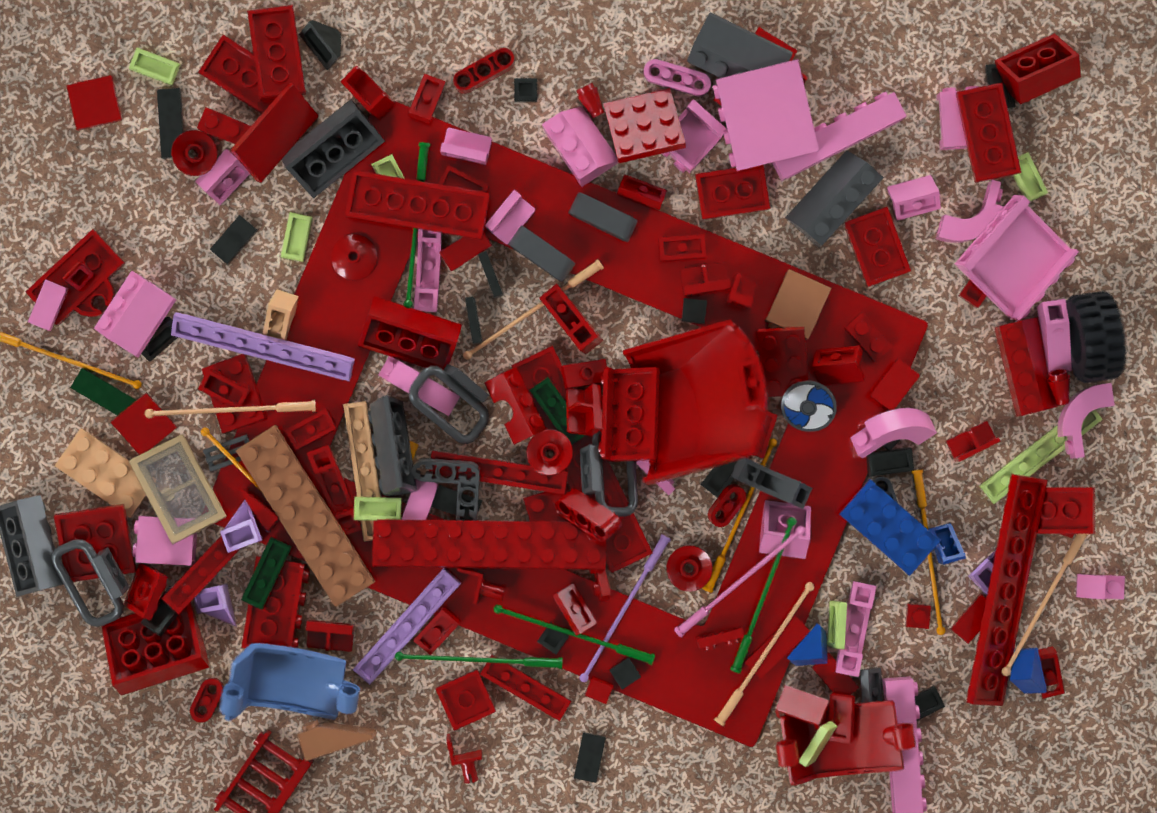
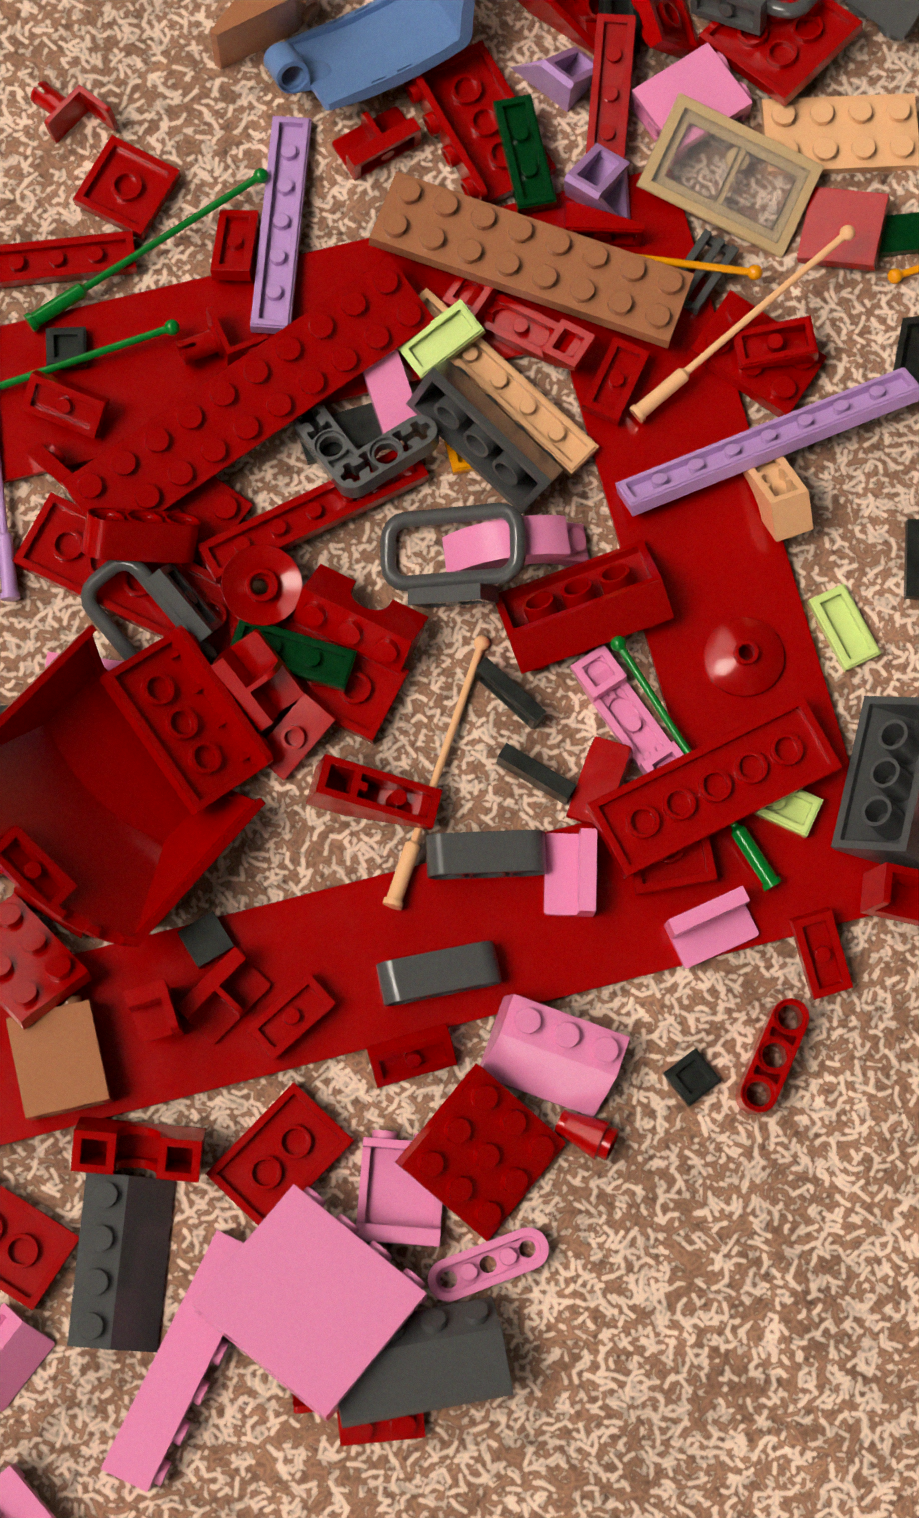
camera: 135 degrees right, 10 degrees down
none -> red arch [70,1117,206,1183]

